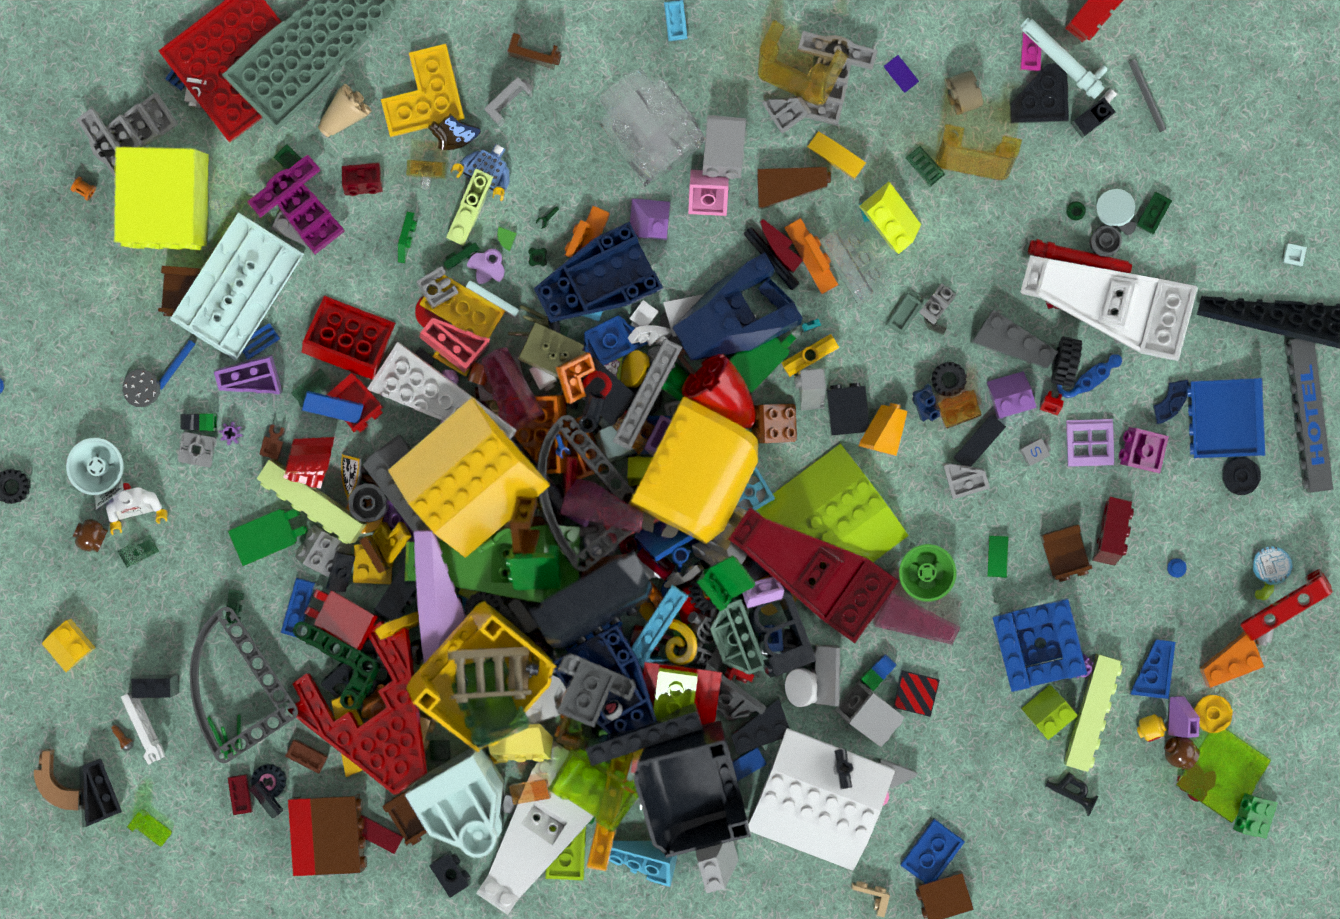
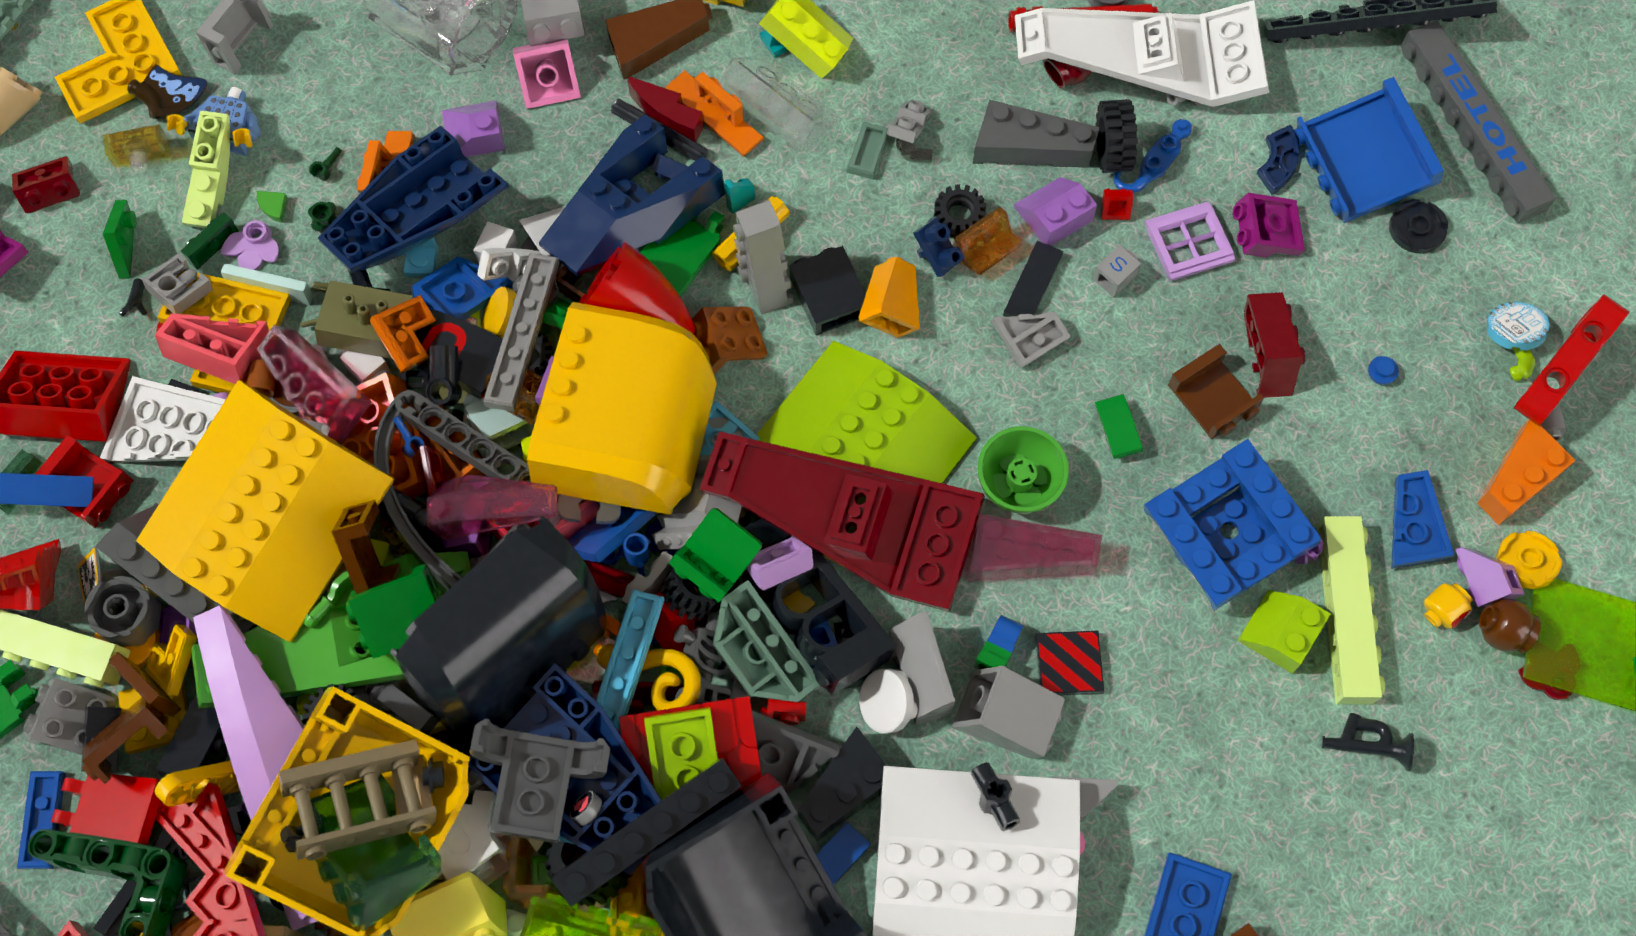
camera: 20 degrees left, 20 degrees down
none -> reddish brown panel [82,697,169,784]
none -> black bar [119,278,147,316]
none -> black hand [280,812,325,853]

